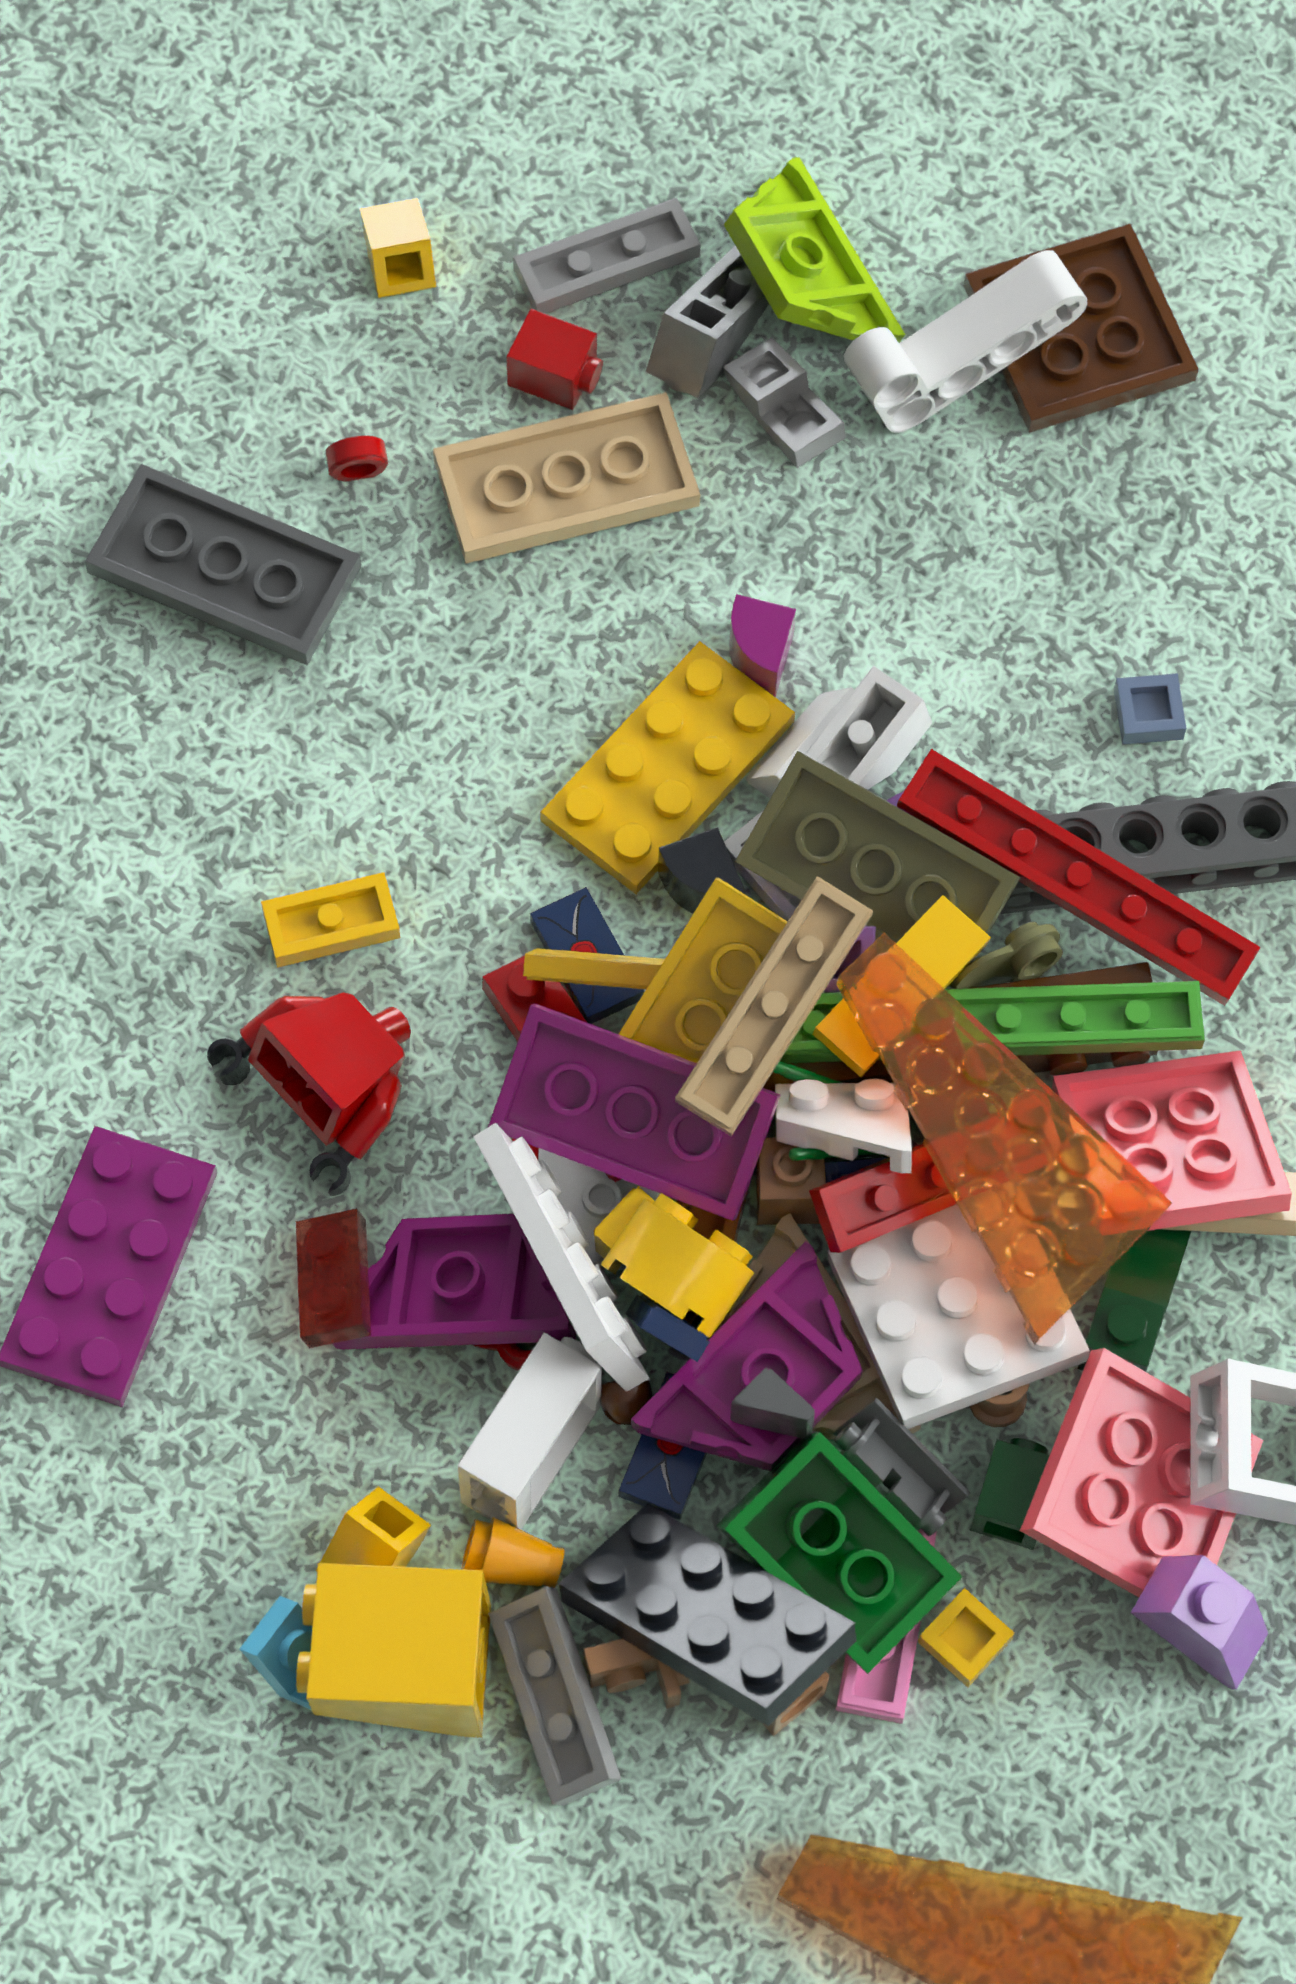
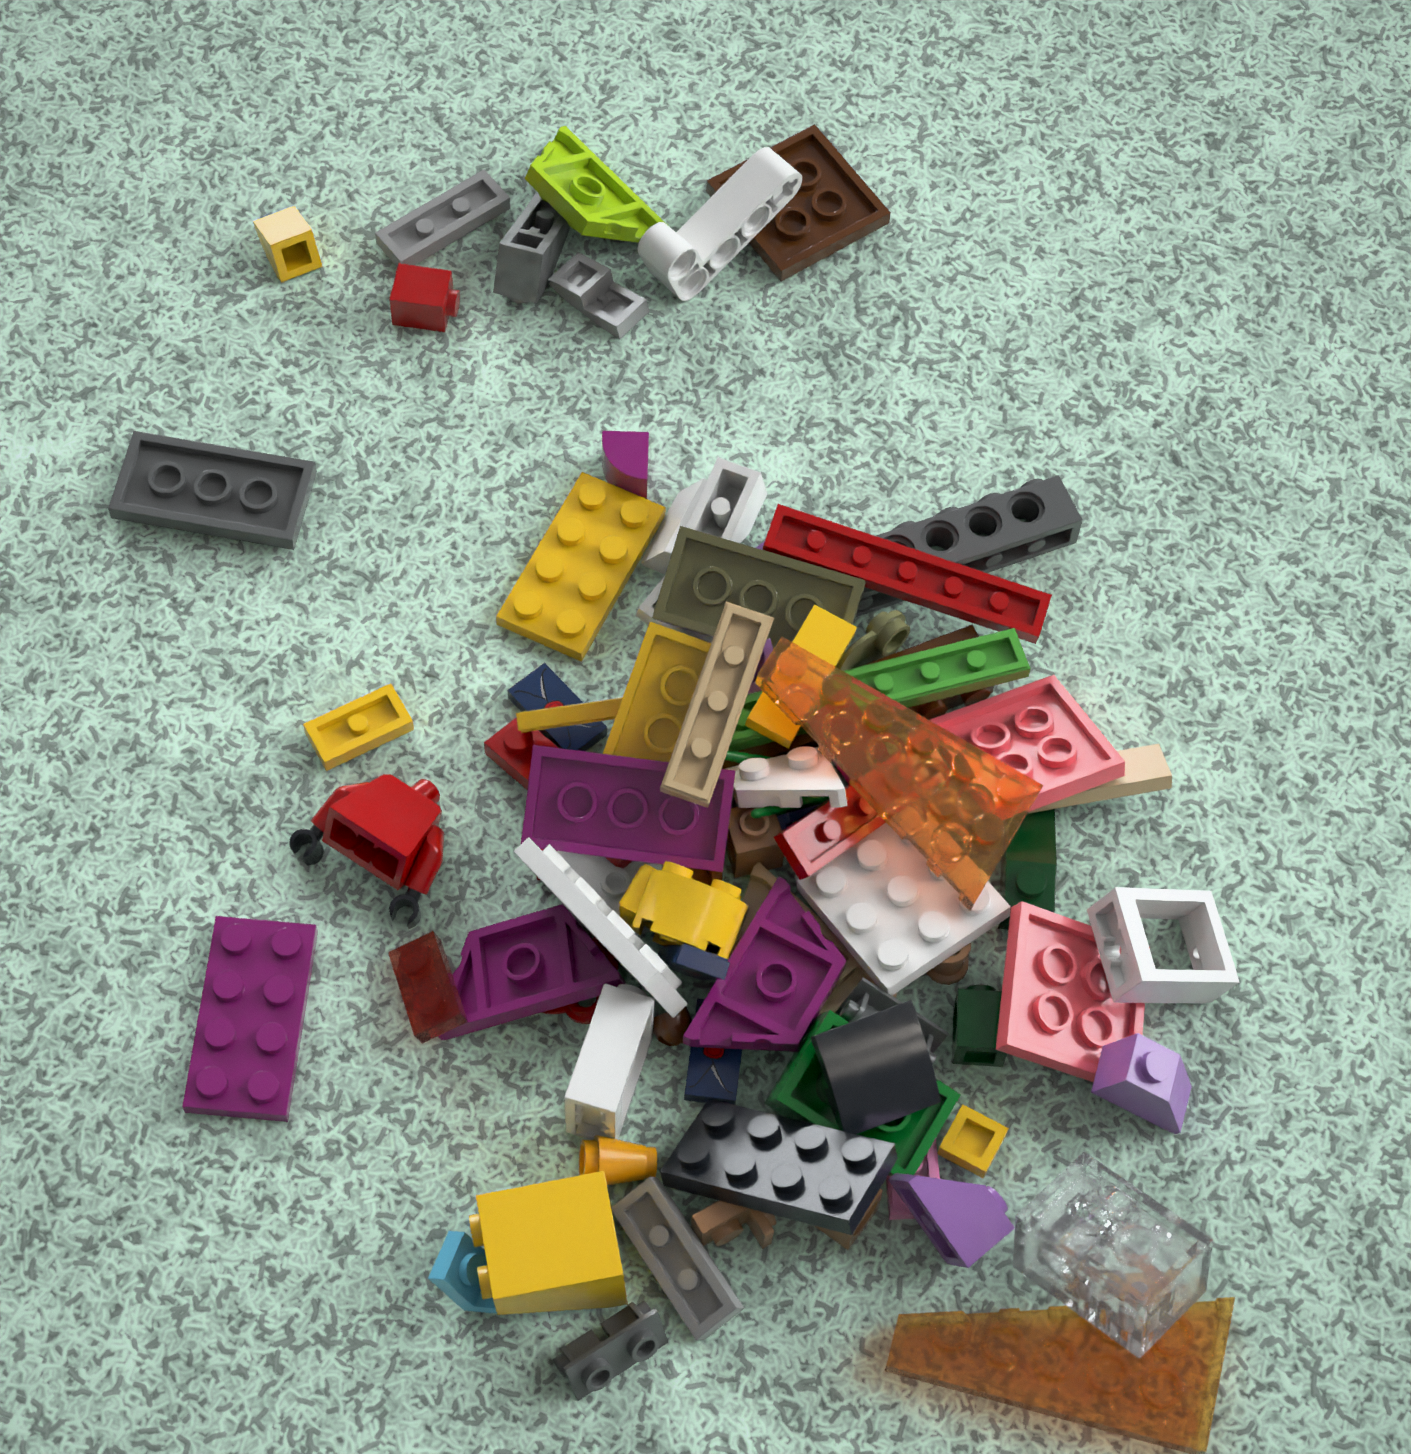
camera: 15 degrees left, 5 degrees down
yellow brick [316,1486,431,1572] -> none
red tile [325,435,388,482] -> none
tan plate [433,392,700,564] -> none
black brick [658,827,746,914] -> none
dark grey slope [730,1368,815,1439] -> none
sand blue plate [1114,673,1186,745] -> none
none -> dark grey hinge [553,1301,668,1401]
none -> black slope [810,1000,941,1134]
none -> medium lavender slope [888,1173,1015,1268]
none -> clear piece [1013,1152,1213,1358]

